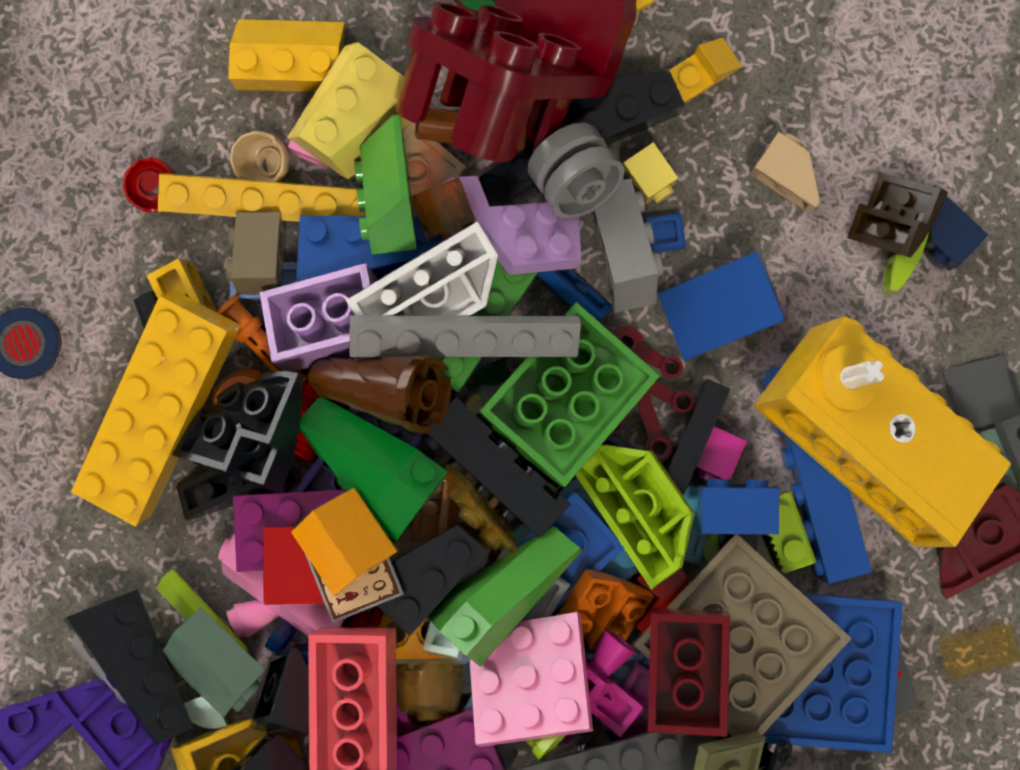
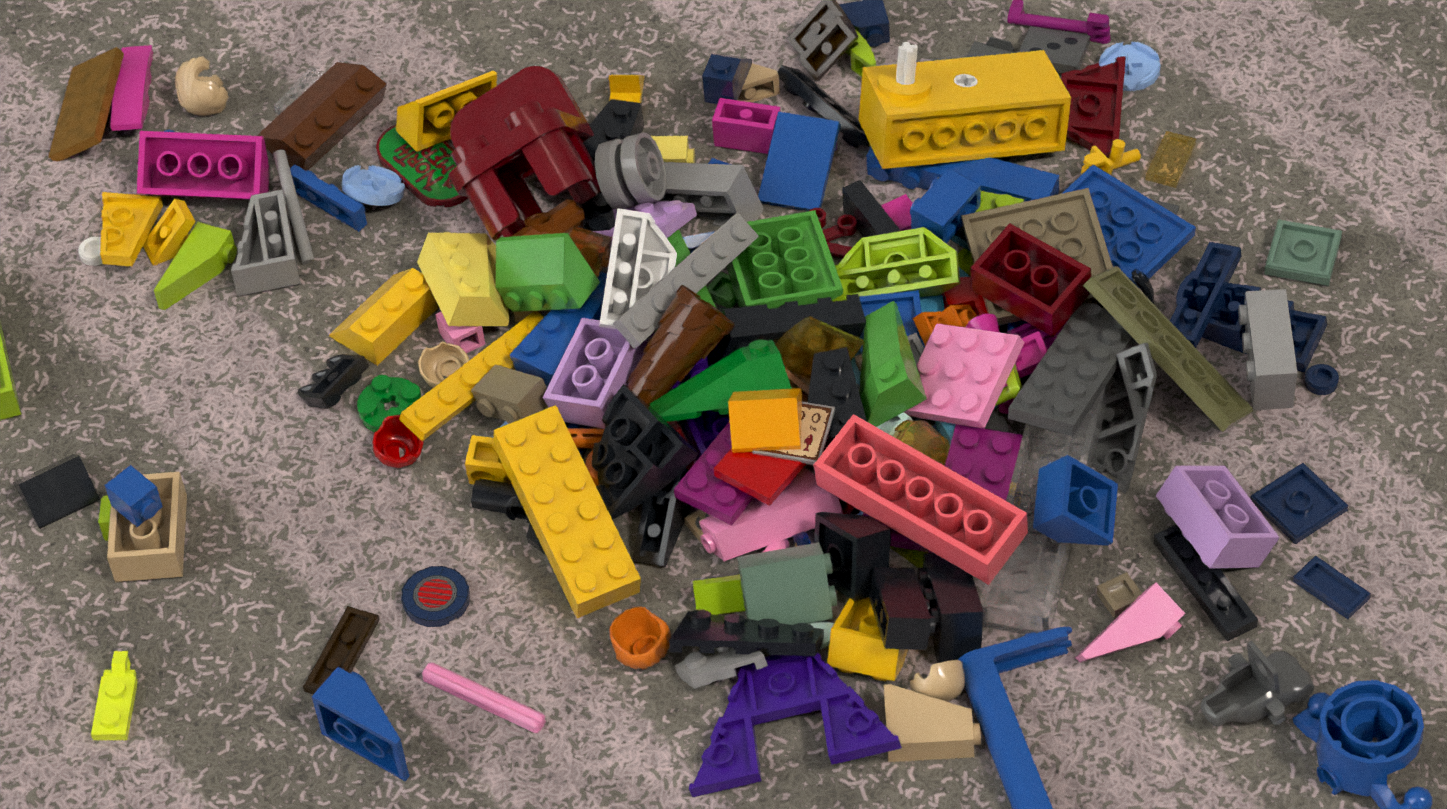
camera: 50 degrees left, 35 degrees down
none -> black plate [298,354,370,408]
none -> green plate [357,375,422,432]
none -> orange hair [609,606,671,669]
none -> dark blue slope [702,54,752,104]
none -> dark pink brick [712,98,781,154]
none -> black plate [778,65,871,147]
none -> yellow arm [1081,139,1141,175]

